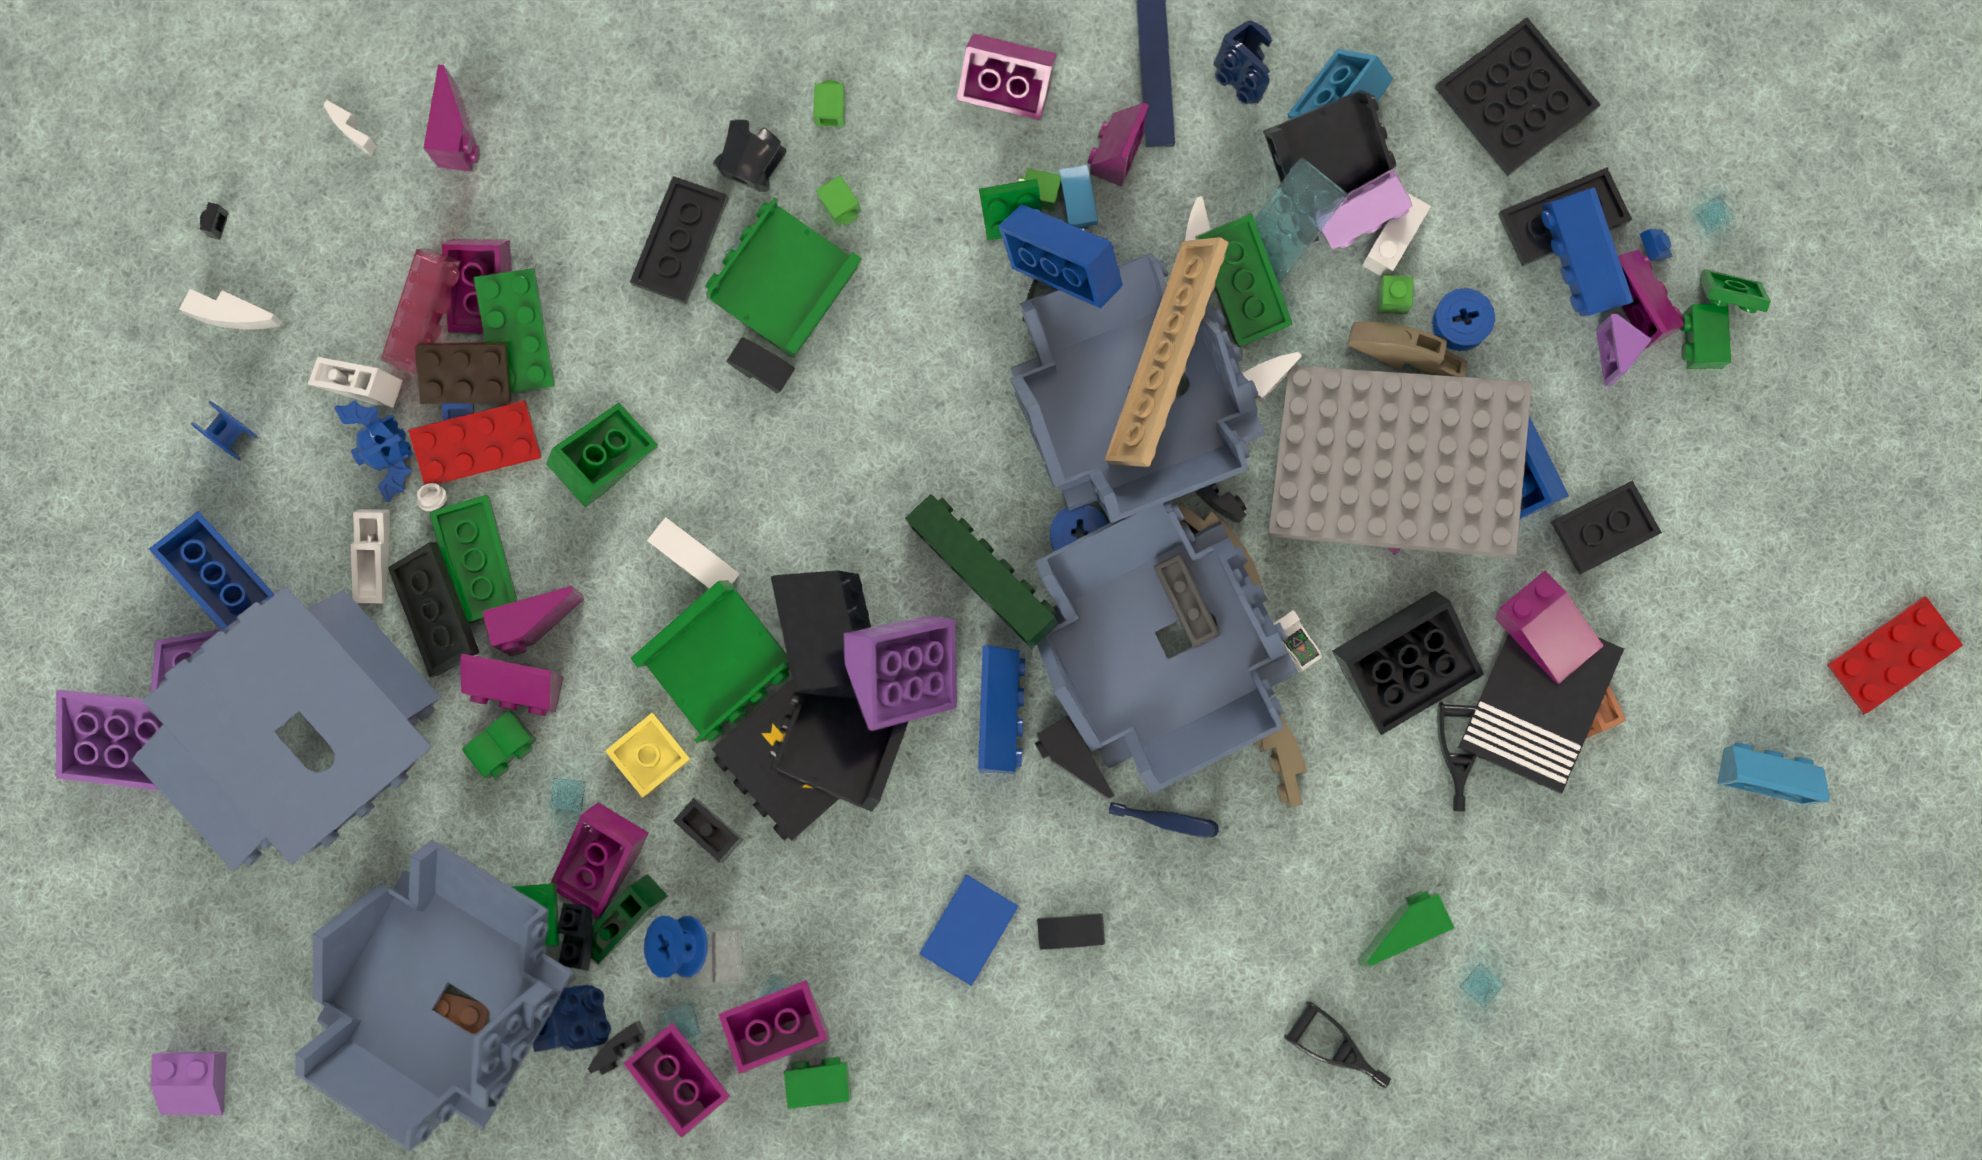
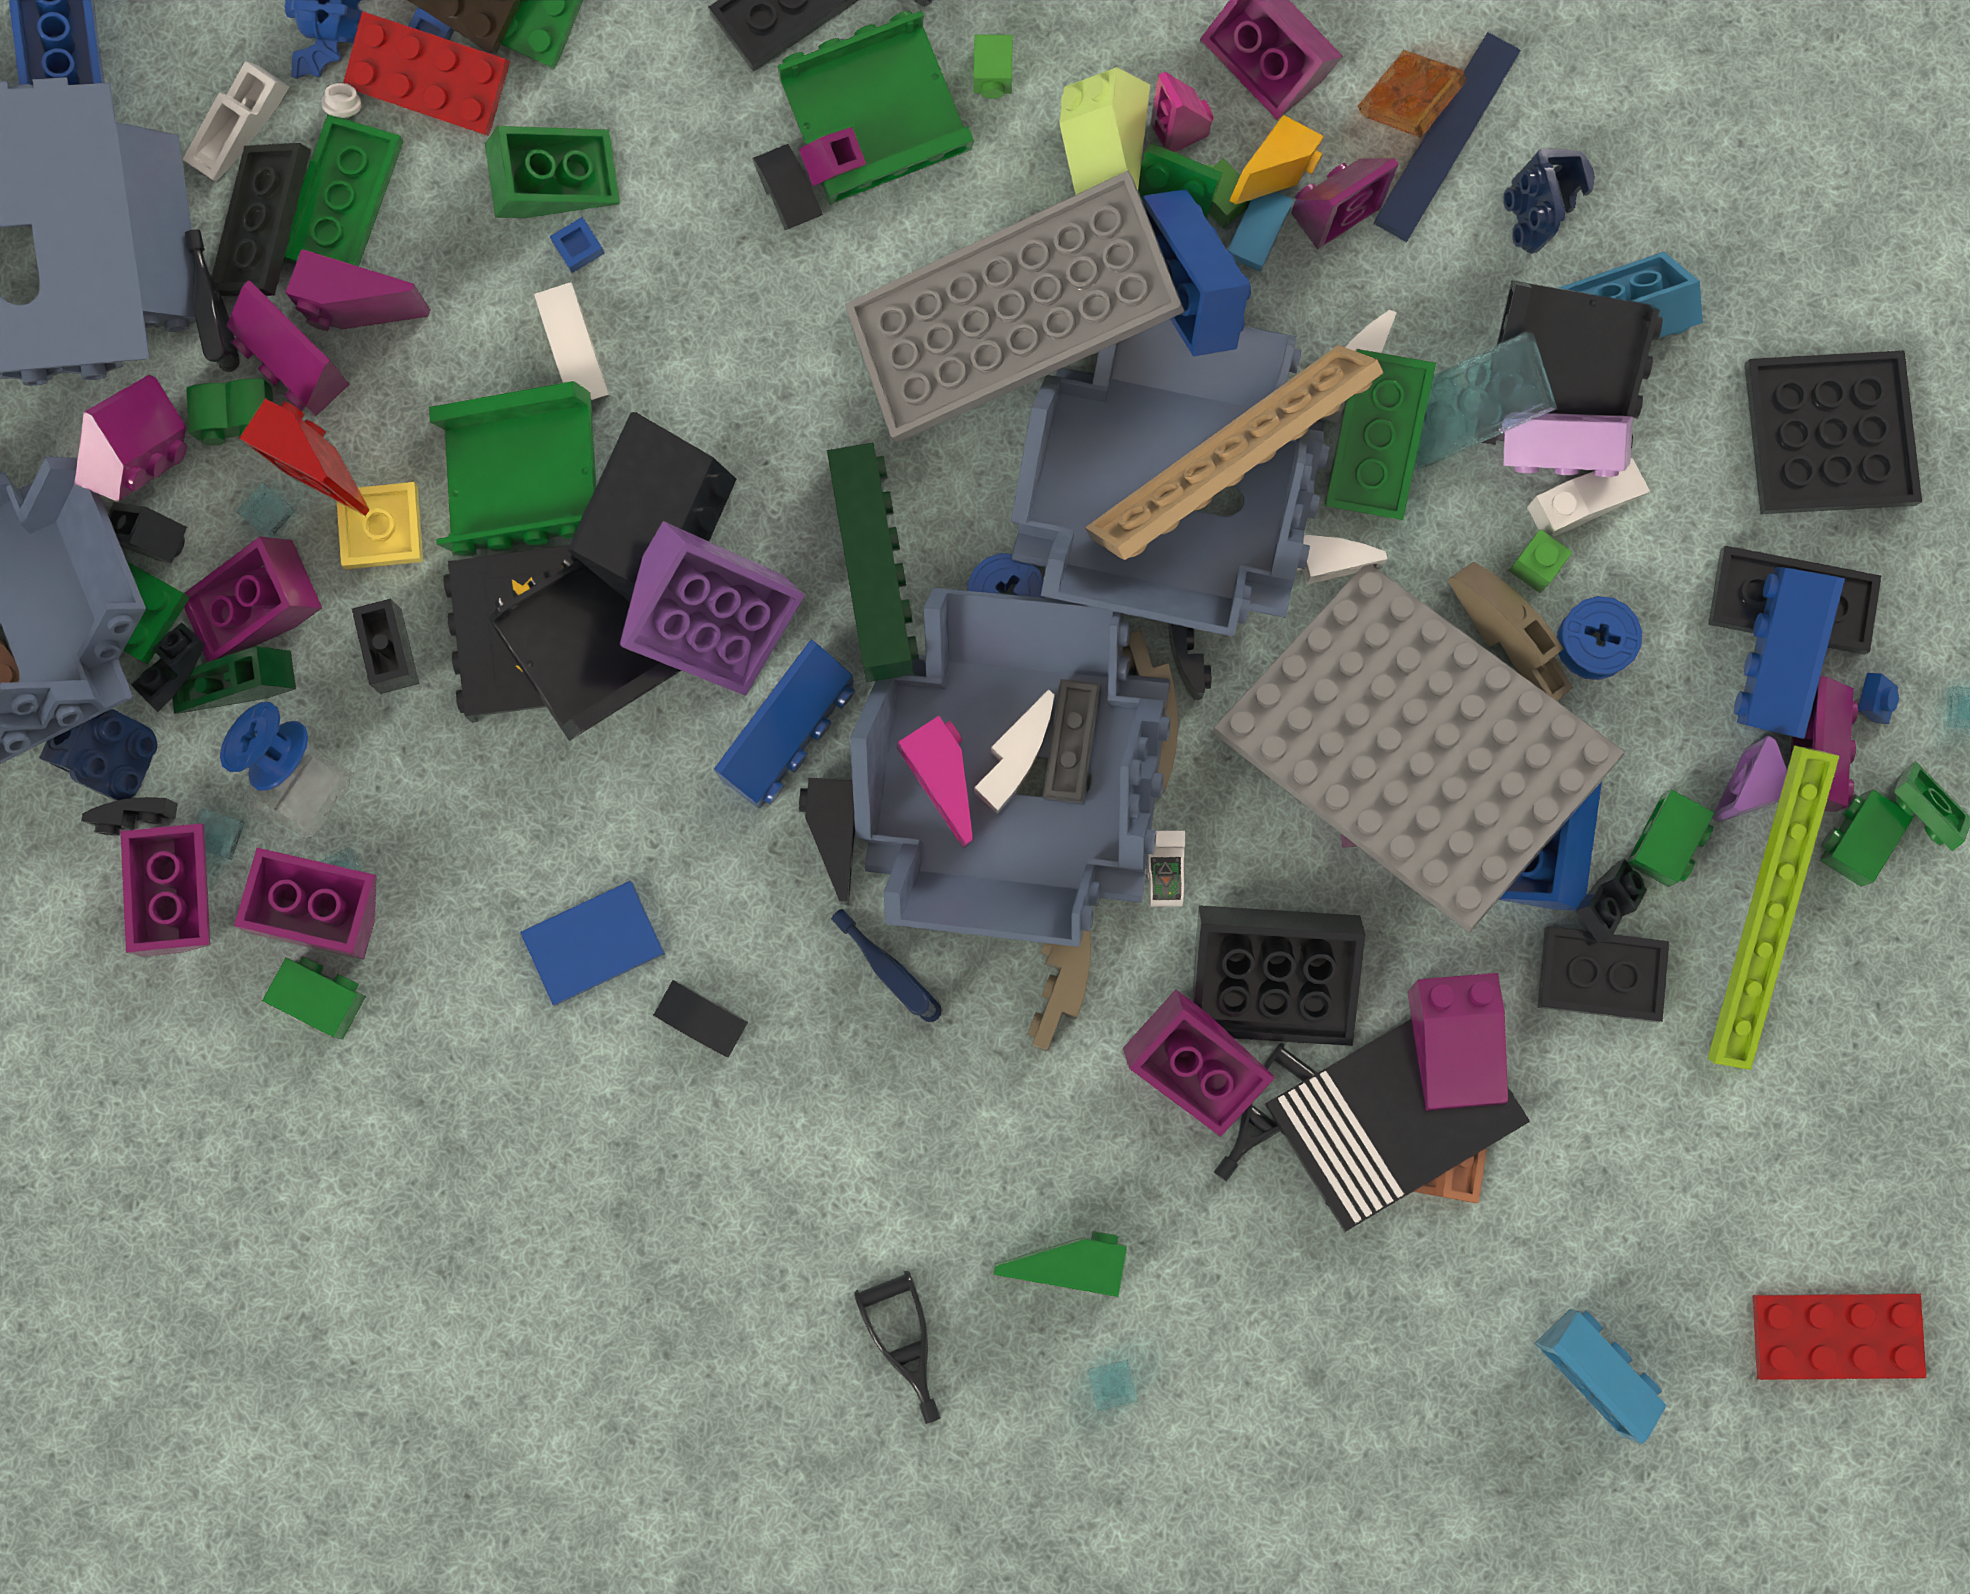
camera: 30 degrees right, 0 degrees up
none -> magenta slope [74,375,187,502]
none -> black slope [108,502,187,563]
none -> black piece [185,229,240,372]
none -> red slope [239,398,370,516]
none -> blue plate [549,217,605,273]
none -> magenta brick [799,127,866,186]
none -> light grey plate [845,170,1185,443]
none -> dark pink slope [896,716,973,848]
none -> white slope [974,689,1054,814]
none -> yellowish green slope [1059,67,1150,195]
none -> magenta slope [1123,989,1275,1137]
none -> dark pink slope [1150,72,1213,152]
none -> yellow slope [1229,115,1324,204]
none -> clear orange plate [1358,50,1467,138]
none -> black slope [1576,858,1647,943]
none -> green brick [1627,789,1714,887]
none -> lime plate [1707,745,1839,1070]

